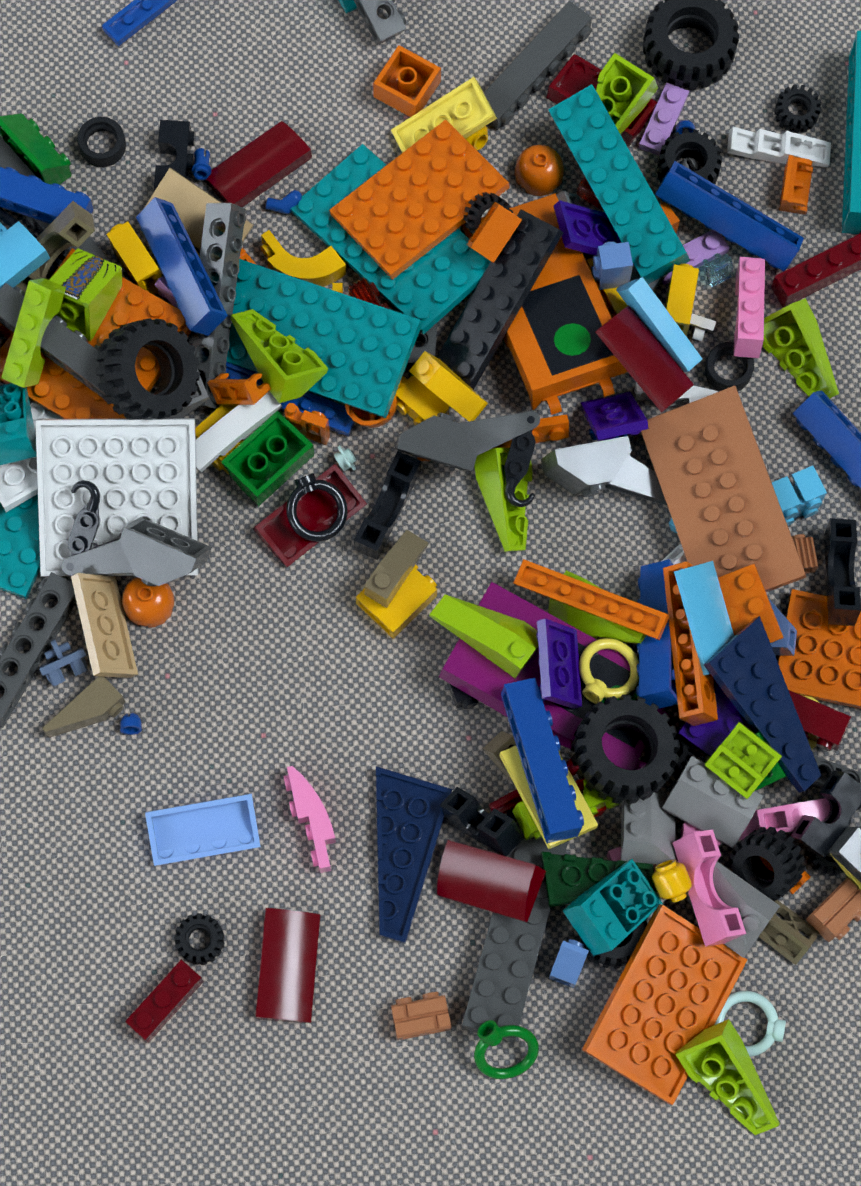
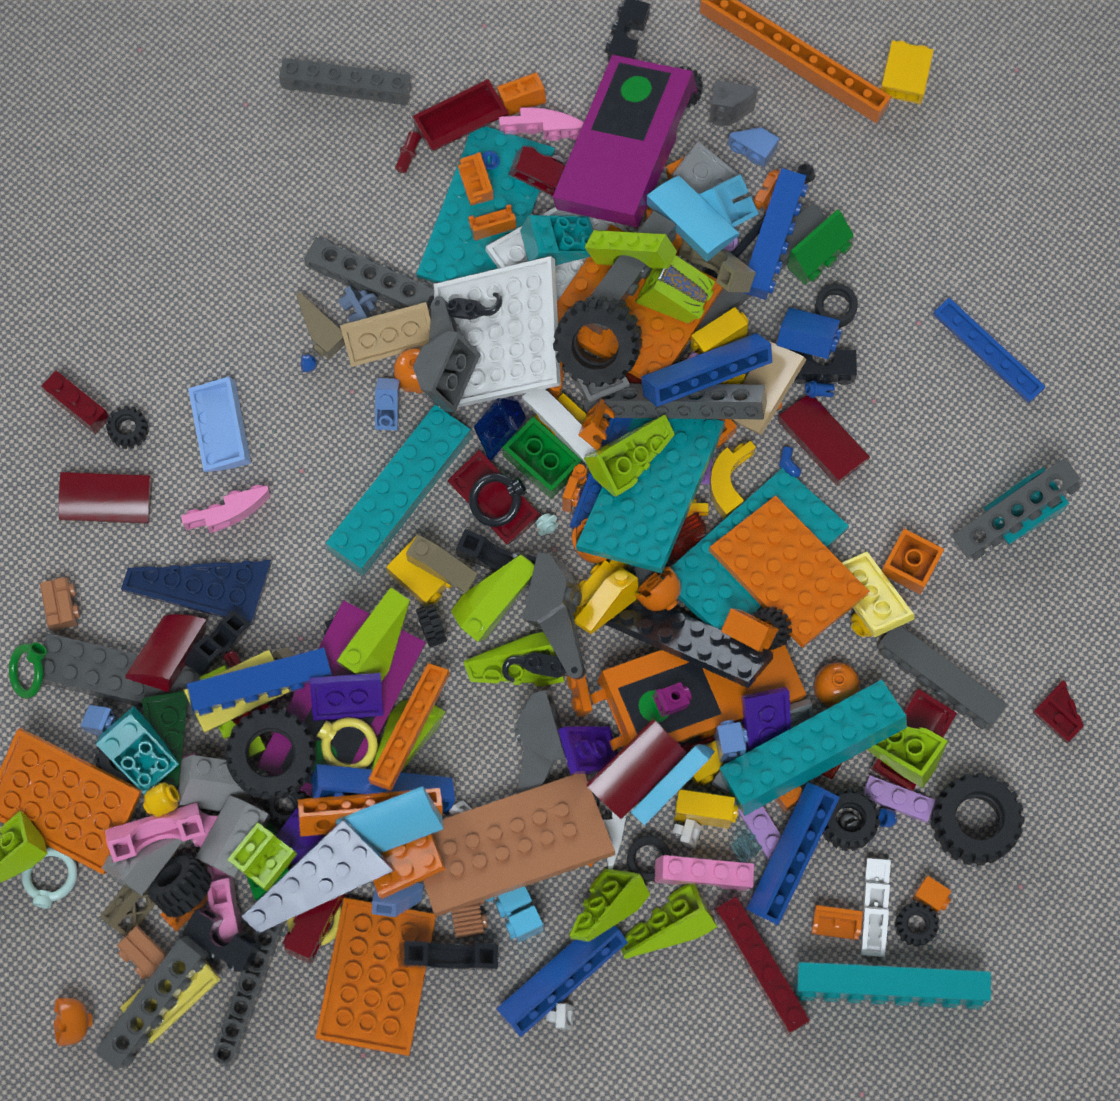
camera: 90 degrees right, 0 degrees up
none -> teal brick [326,405,472,576]
none -> medium blue slope [375,378,400,430]
none -> black tyre [416,603,447,648]
none -> lime wedge [451,554,535,642]
none -> clear blue slope [474,398,526,460]
none -> lime wedge [569,869,650,942]
none -> orange cylinder [635,567,681,611]
none -> magenta brick [653,682,692,718]
none -> blue brick [776,307,842,359]
none -> orange brick [912,875,952,914]

